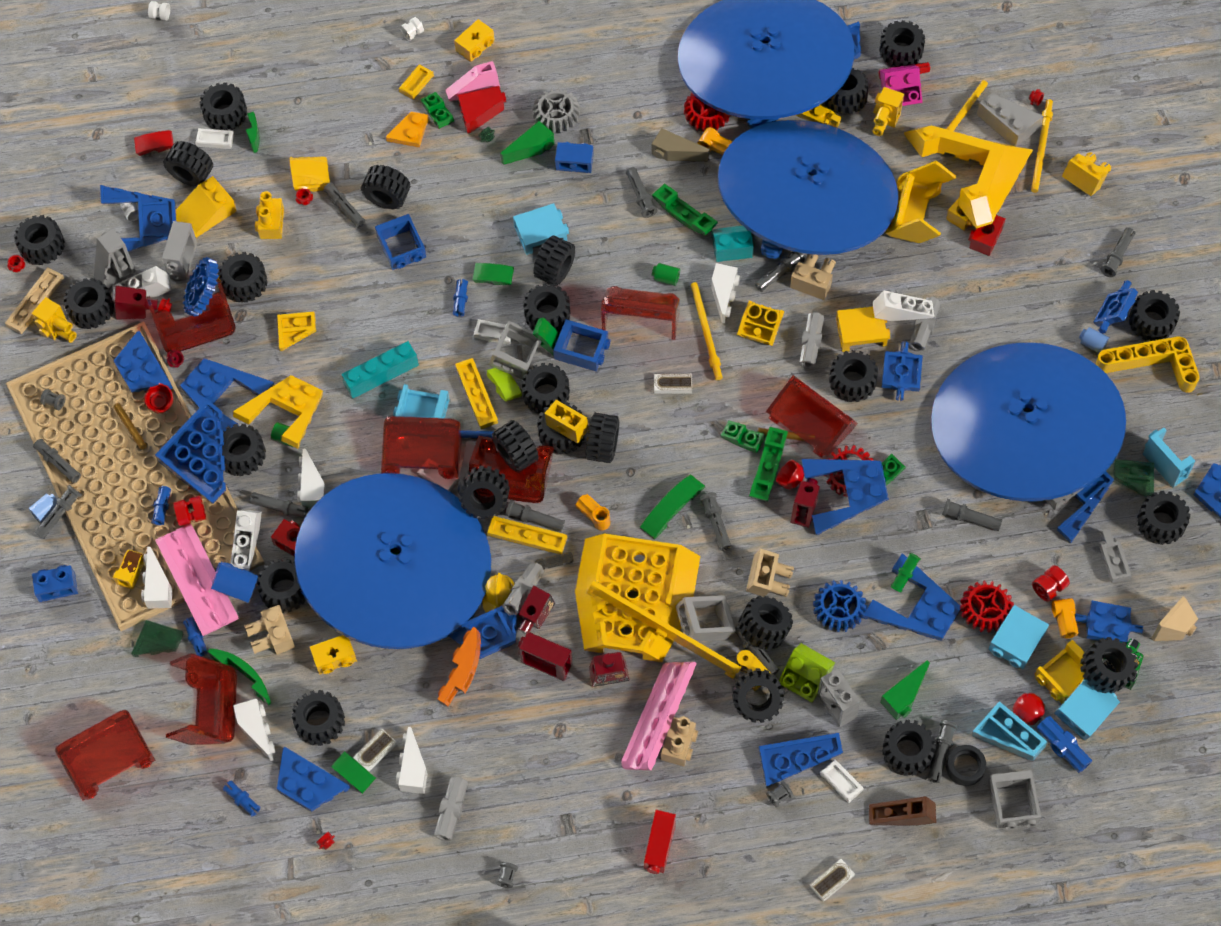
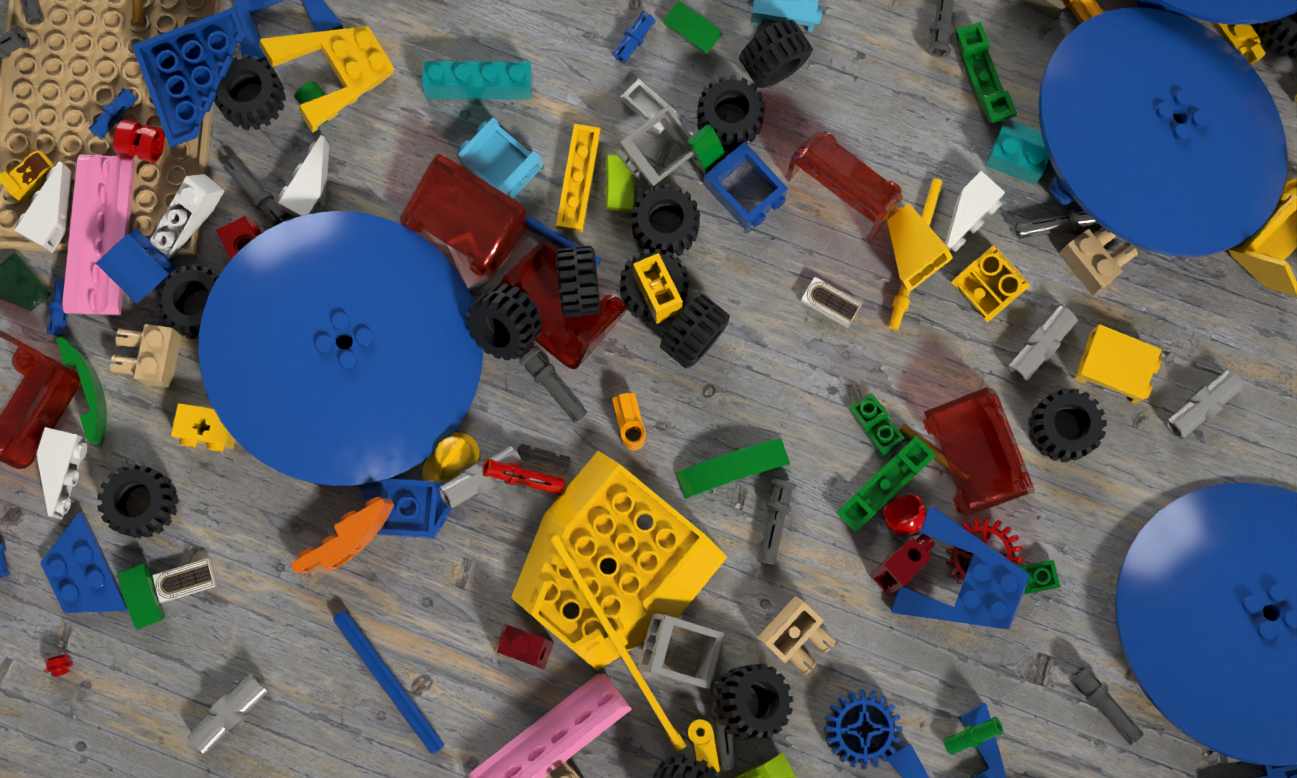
camera: 25 degrees right, 15 degrees up
white slope [396,727,428,794] -> none
yellow plate [487,516,567,555] -> none
dark red torso [518,585,555,634] -> none
dark red window [518,632,573,681] -> none
green brick [651,263,680,286] -> none
white slope [873,290,934,321] -> none
blue plate [881,341,923,401] -> none
none -> blue axle [333,610,444,754]
none -> red pin [482,458,565,495]
none -> yellow slope [887,203,953,292]

